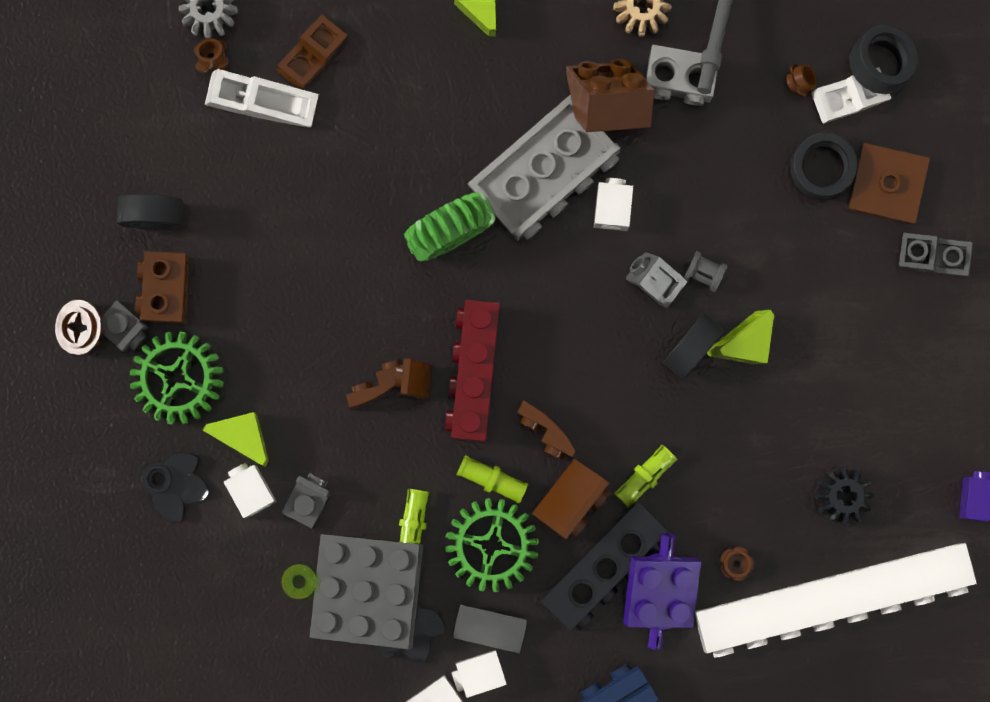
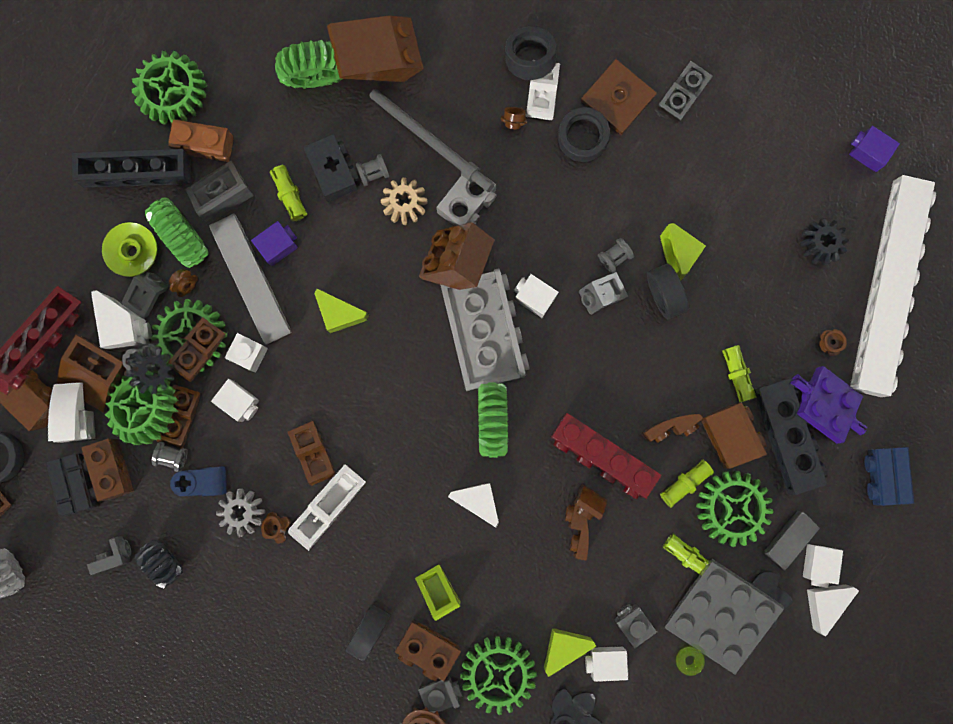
camera: 60 degrees left, 0 degrees up
none -> lime slope [415,565,461,621]
none -> white slope [448,483,499,527]

